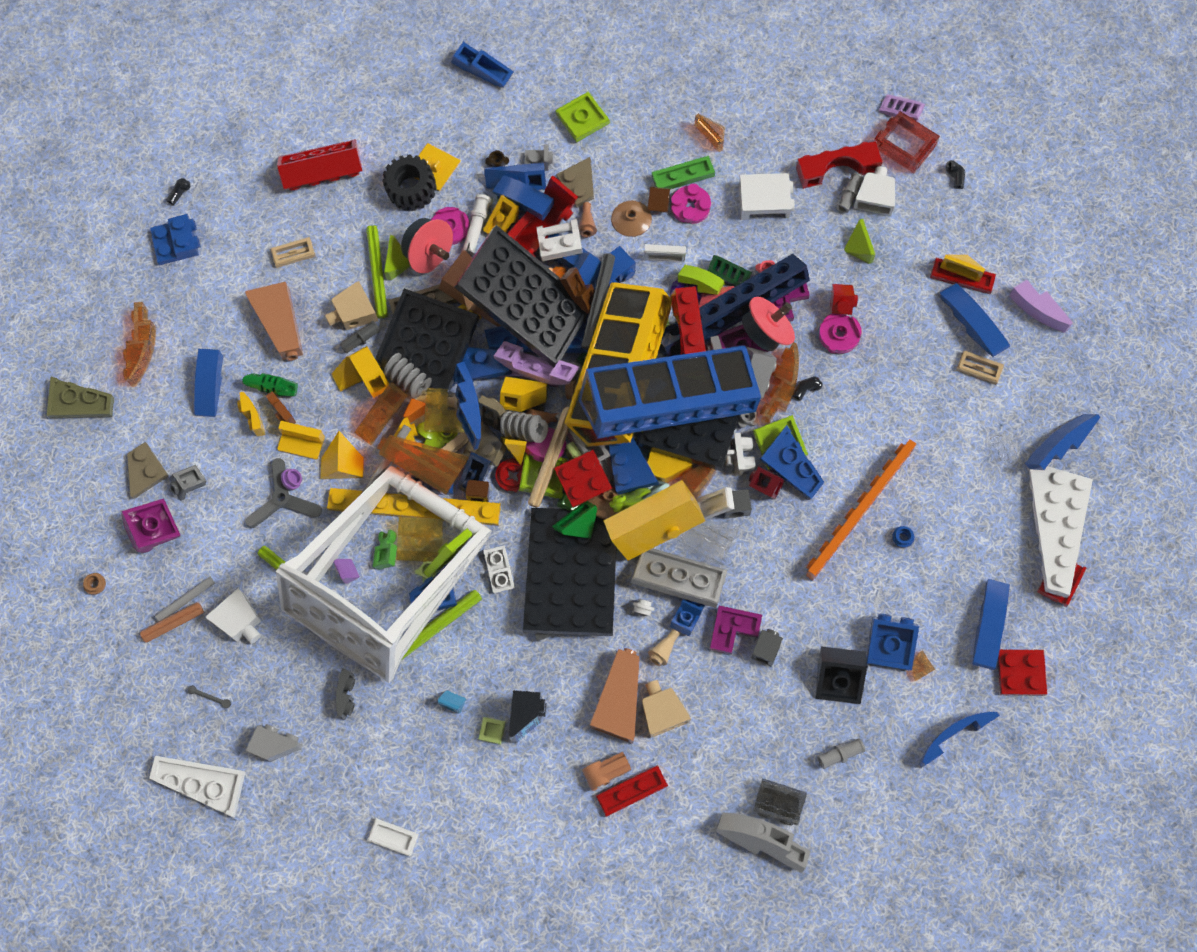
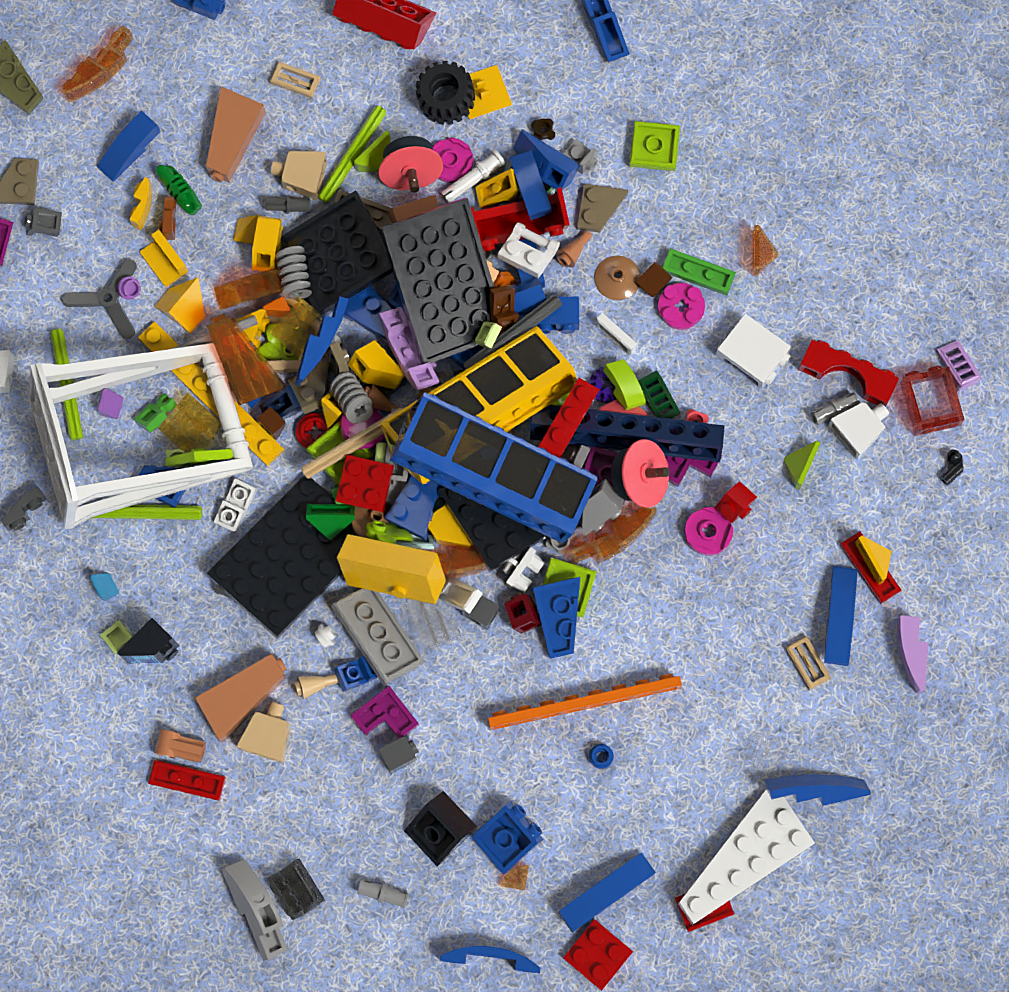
camera: 40 degrees right, 5 degrees up
black arm [792,376,823,401] -> none
none -> yellowish green tile [474,321,502,348]

